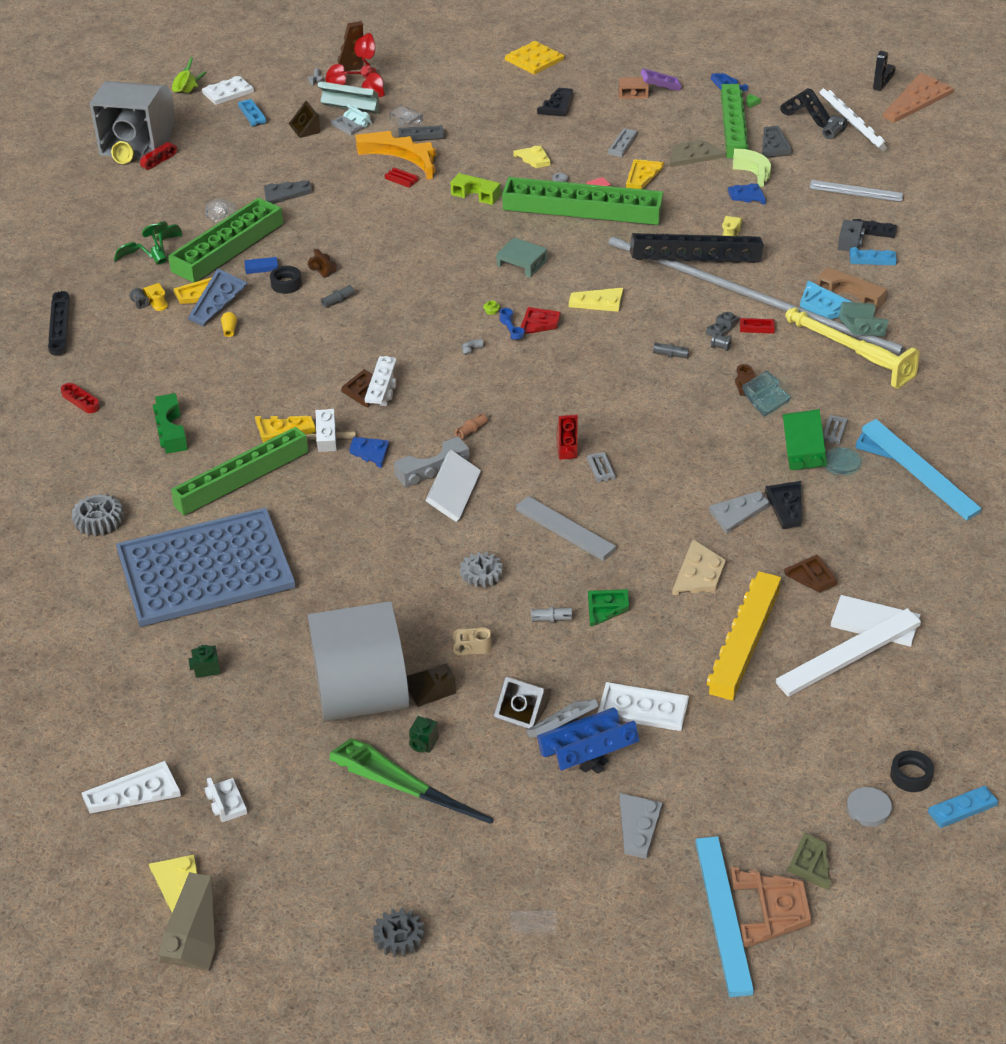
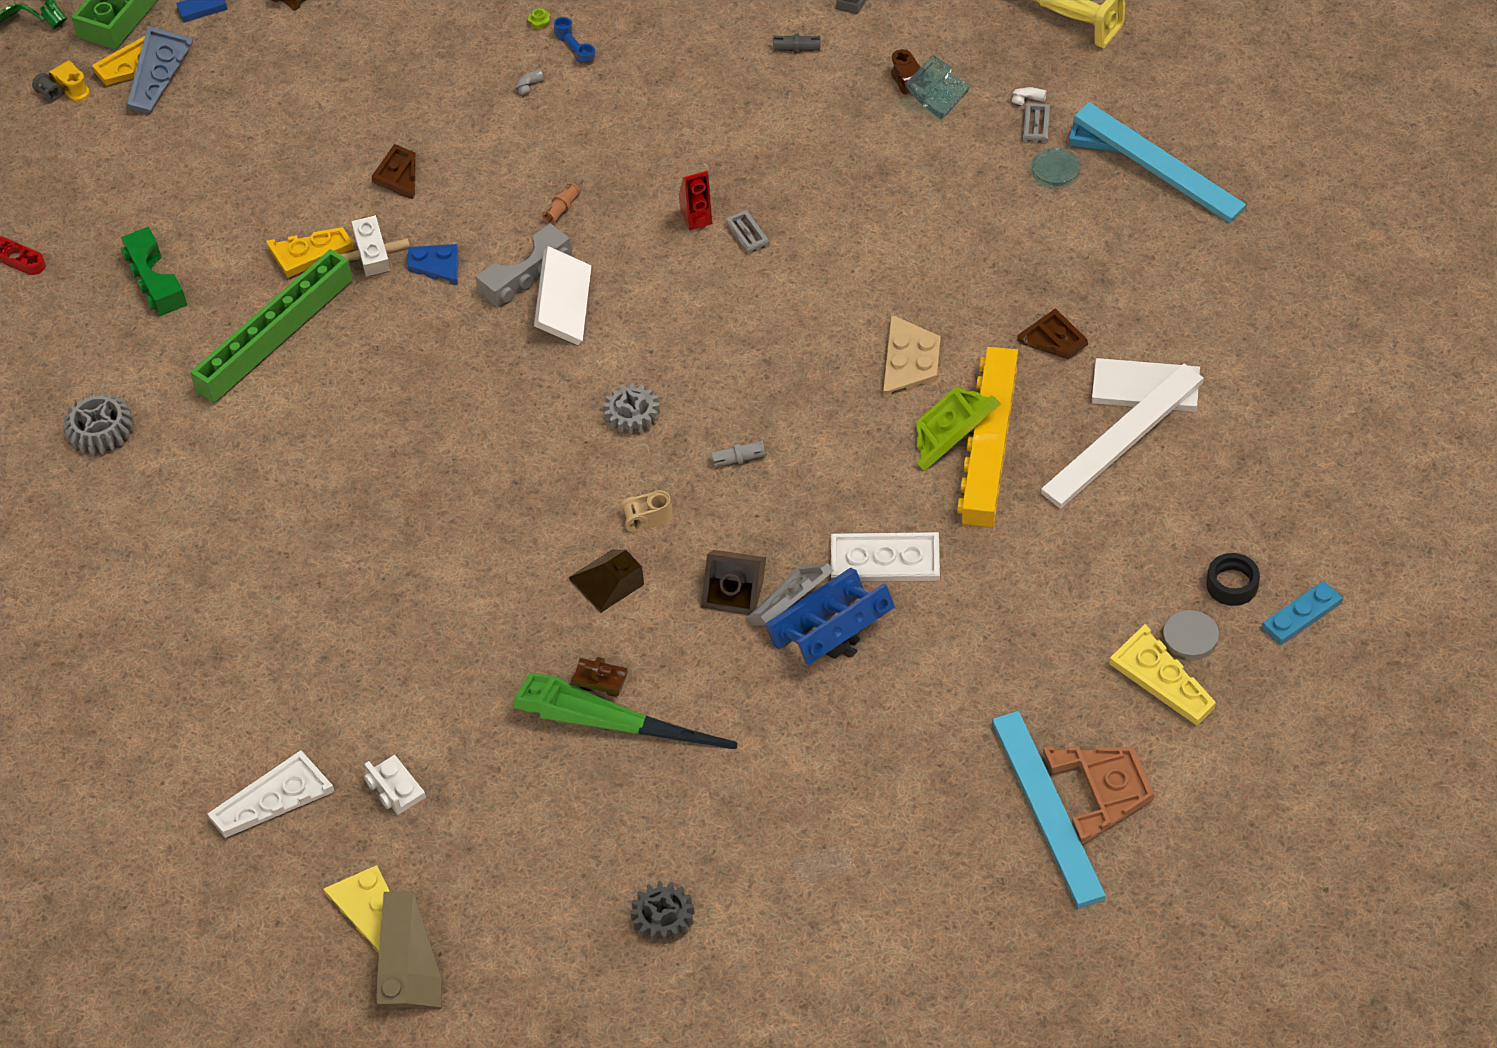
camera: 10 degrees left, 10 degrees up
sand blue plate [116,508,295,627] -> none
dark green brick [188,645,220,678] -> none
yellow cone [221,312,238,337] -> none
black tyre [270,266,302,294] -> none
light grey brick [307,601,409,722] -> none
dark grey pin [321,285,355,308] -> none
white bracket [365,356,396,406] -> none
dark green brick [409,716,438,753] -> none
light grey tile [516,496,616,561] -> none
red wing [521,307,561,334] -> none
green wing [588,589,629,626] -> none
light grey wing [619,793,662,859] -> none
light grey wing [709,491,769,534] -> none
dark grey bush [711,332,732,351] -> none
black wing [765,481,801,529] -> none
green slope [783,409,827,470] -> none
olive wing [787,833,831,890] -> none
none -> reddish brown hips [571,657,628,697]
none -> lime wing [916,387,1001,471]
none -> white arm [1012,87,1047,105]
none -> light yellow wing [1109,624,1216,726]

